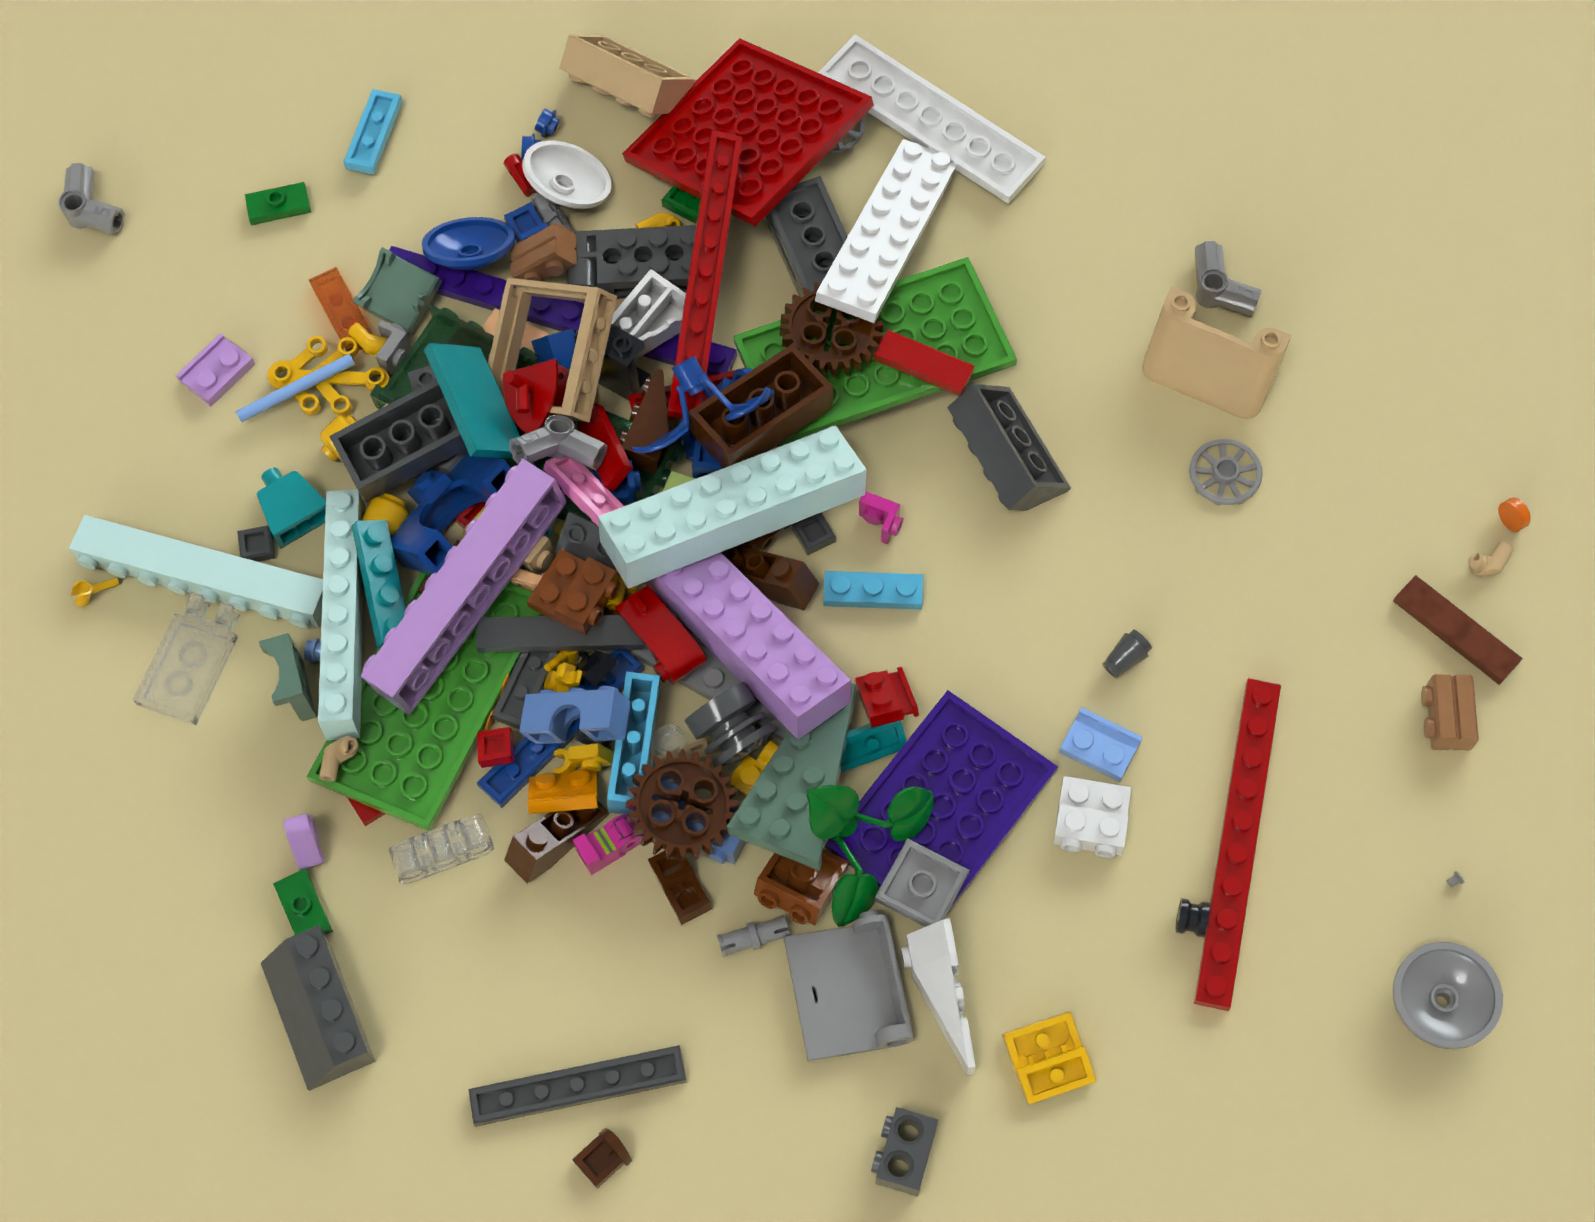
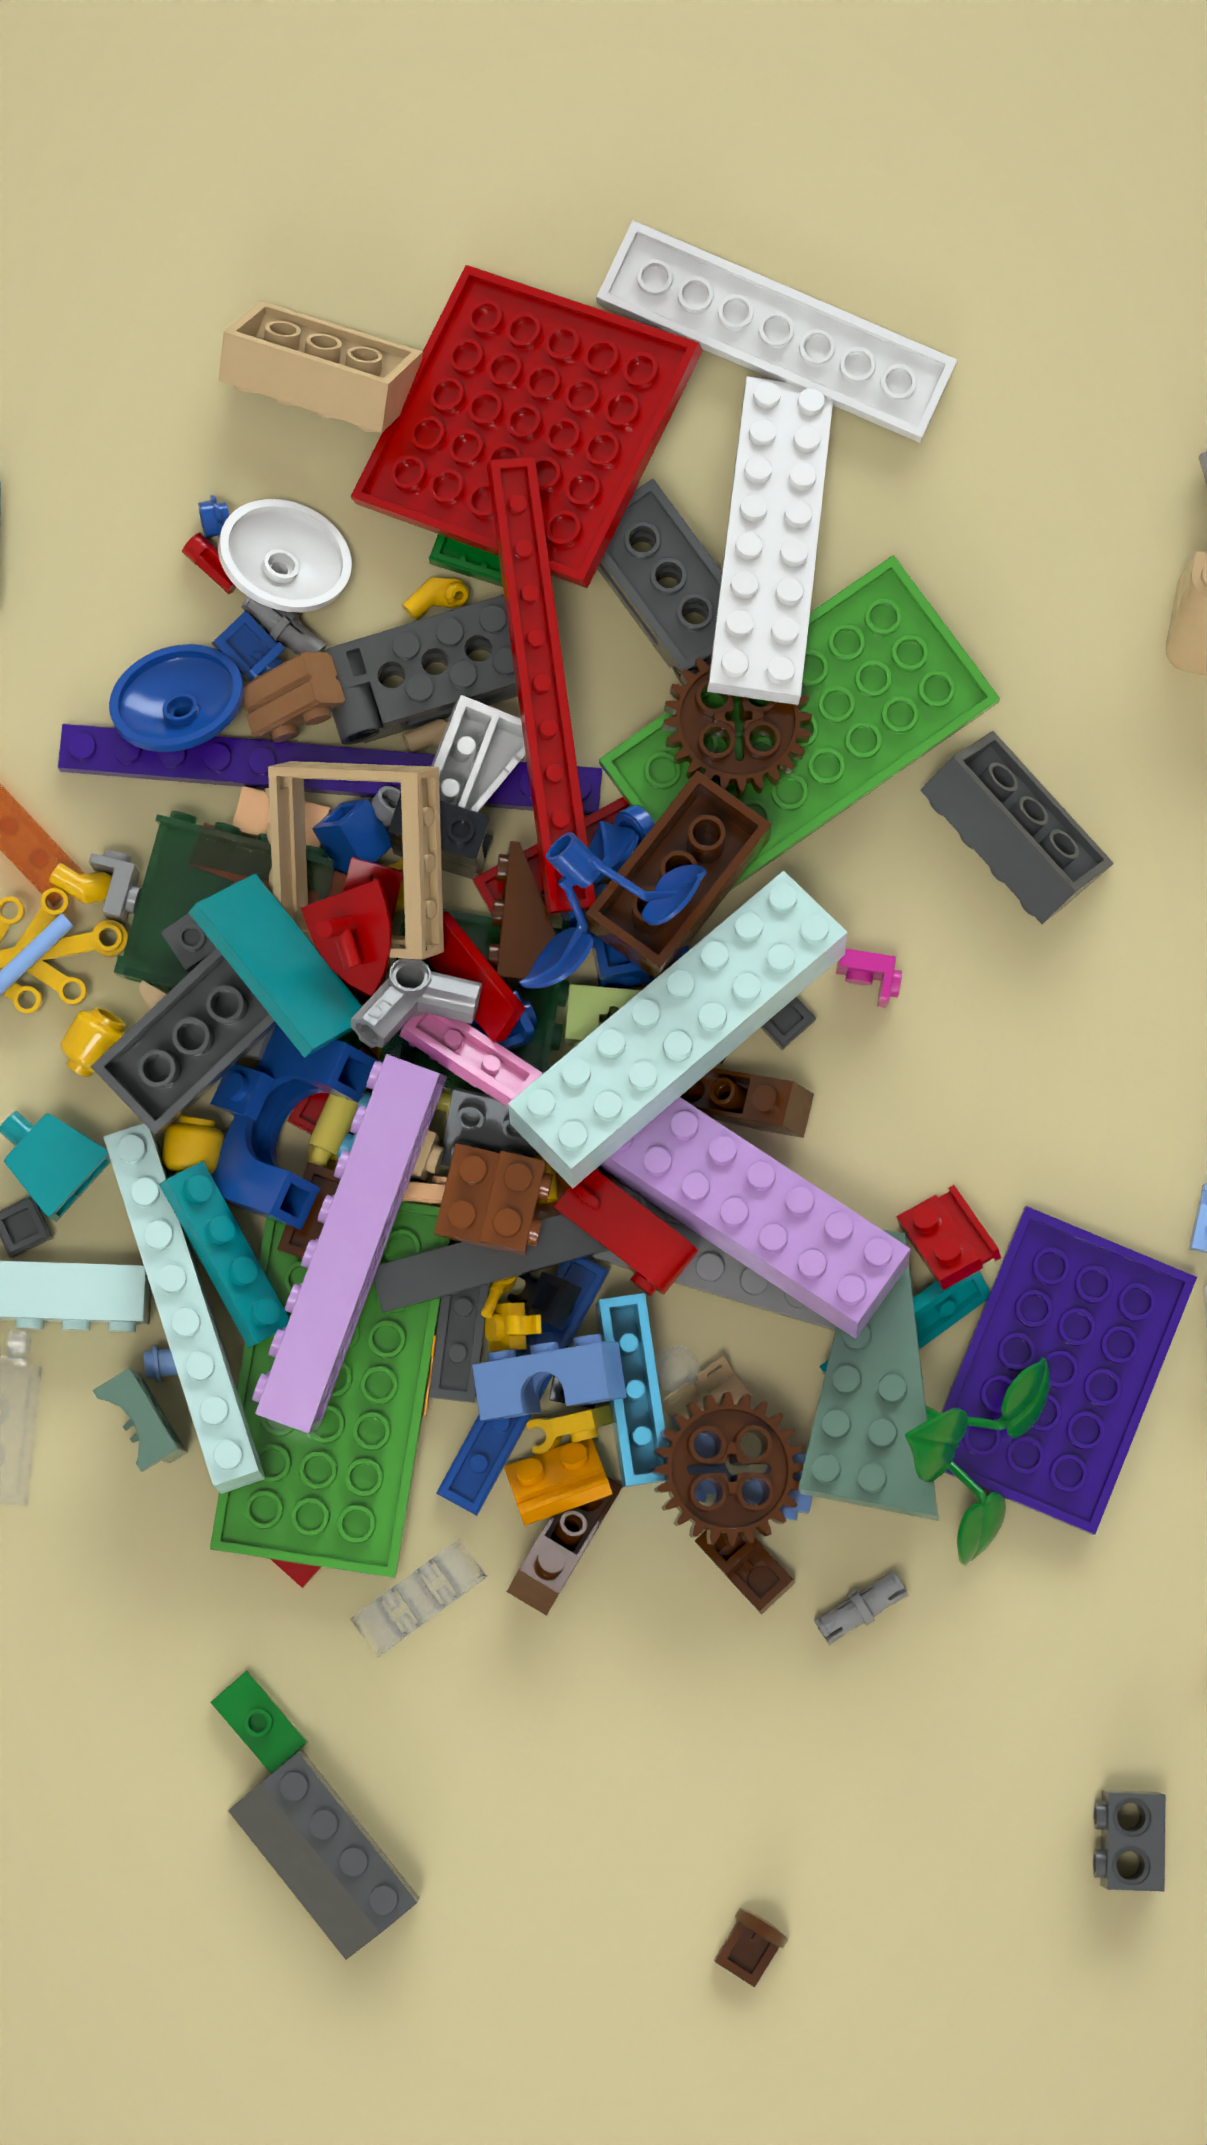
camera: 20 degrees left, 15 degrees up
lavender piece [283,813,324,870] -> none
tan arm [319,736,359,782] -> none
sand green piece [352,247,442,335] -> none
dark grey tile [468,1045,687,1127] -> none
red plate [477,727,514,768] -> none
blue plate [534,108,560,137] -> none
dark pink leg [572,814,643,875] -> none
dark grey wheel [684,682,776,767] -> none
yellow plate [729,741,779,798] -> none
dark orange plate [753,849,849,926] -> none
light grey door [784,910,914,1062] -> none
medium azure plate [823,571,923,610] -> none
red tile [874,329,975,396] -> none
light grey tile [875,838,970,927] -> none
white wedge [901,918,976,1075] -> none

